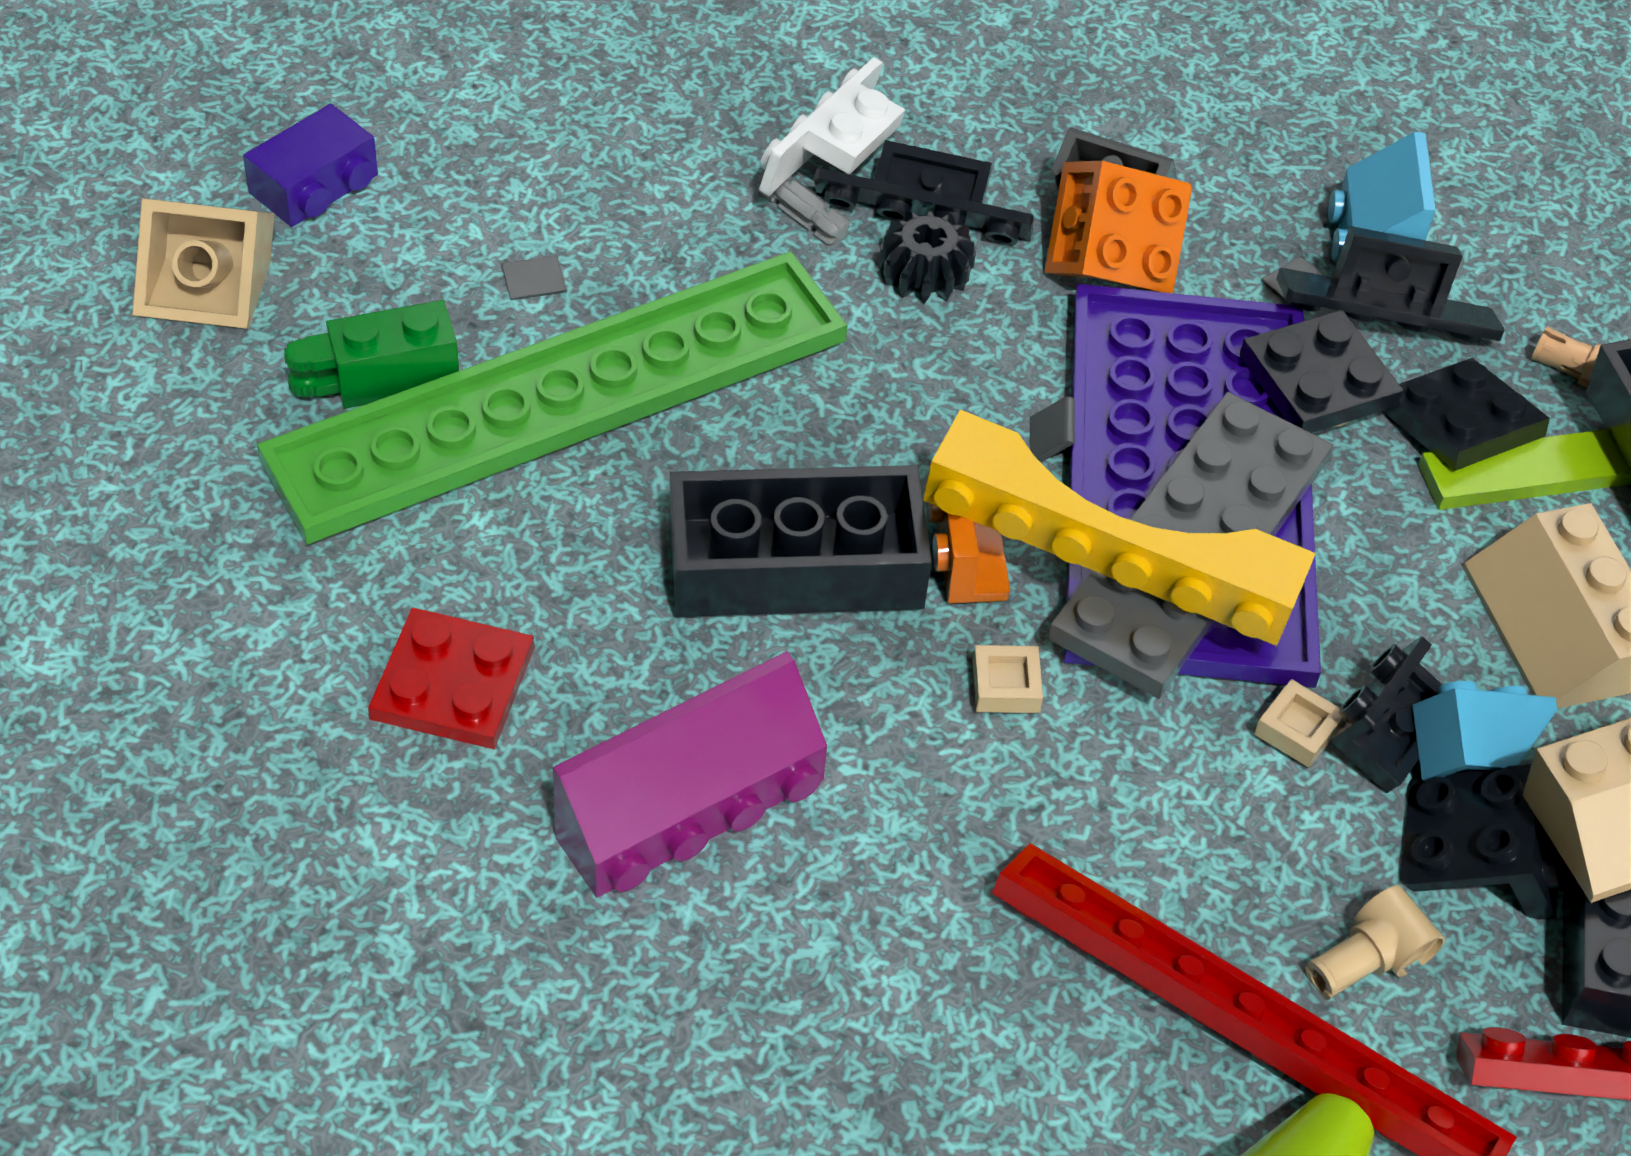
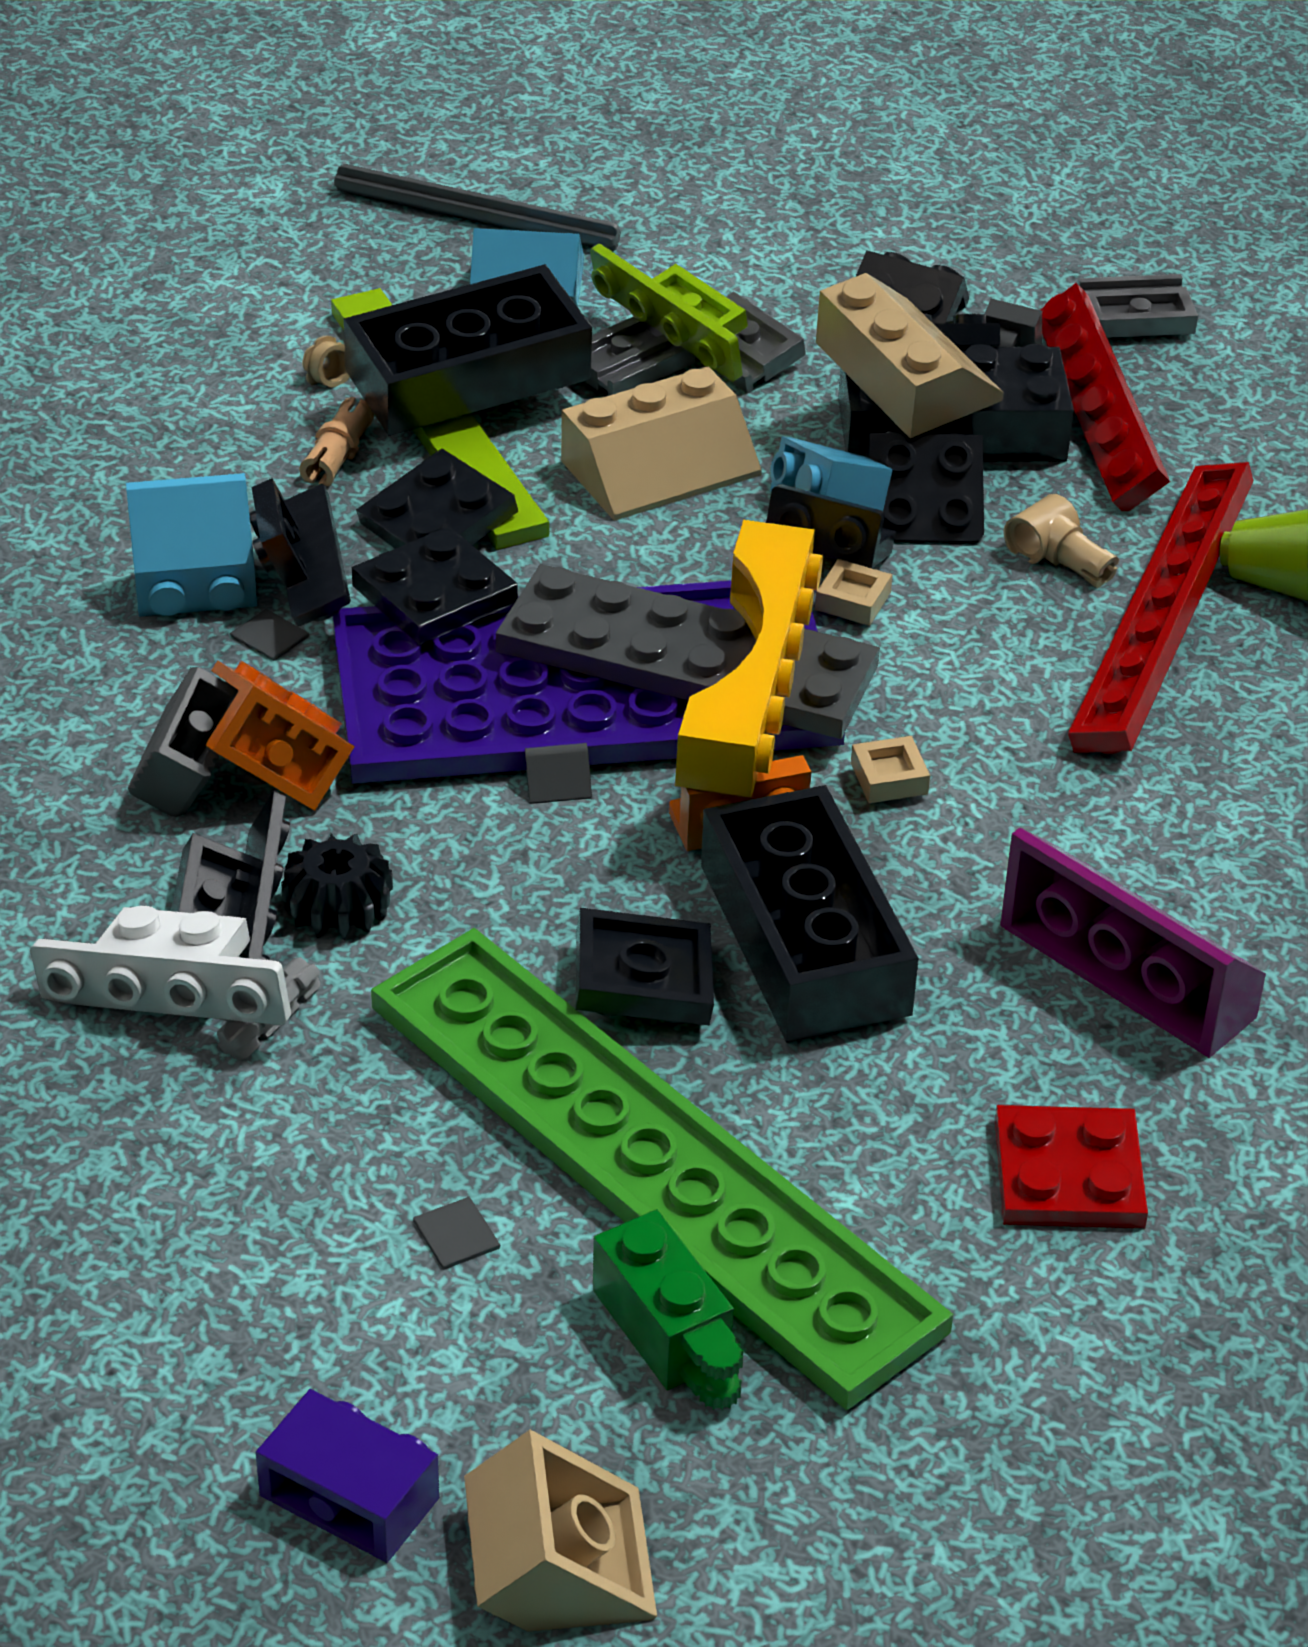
camera: 100 degrees left, 10 degrees down
none -> black plate [575,908,714,1026]

